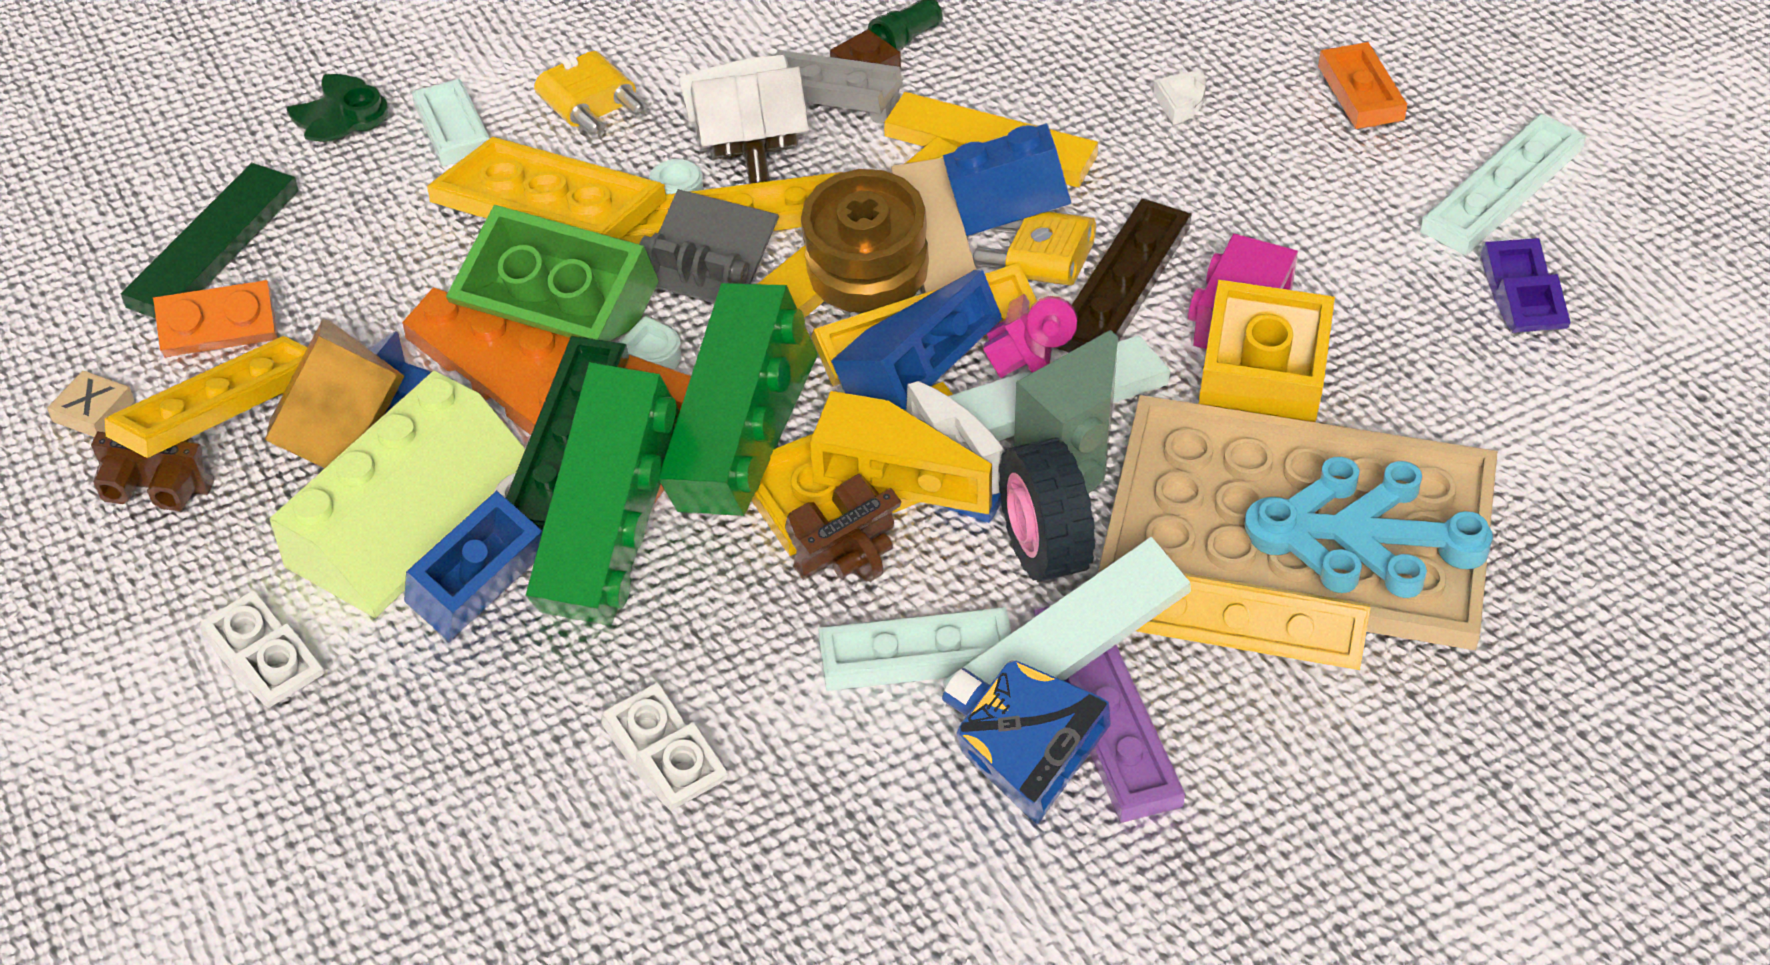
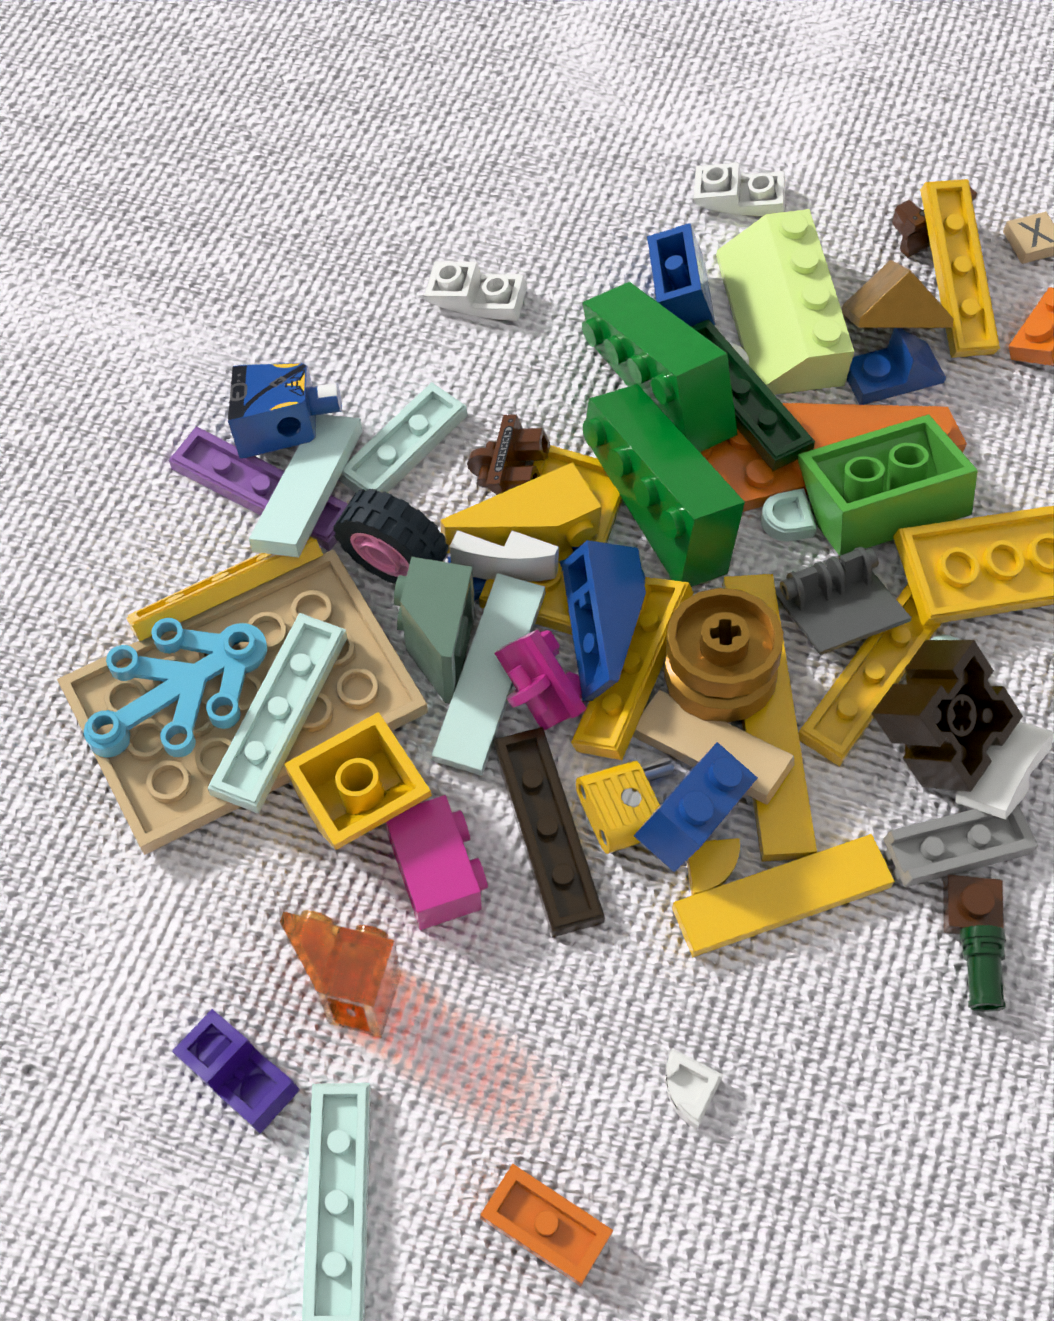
camera: 135 degrees right, 15 degrees up
none -> light aqua tile [208,613,347,814]
none -> clear orange slope [280,910,401,1038]

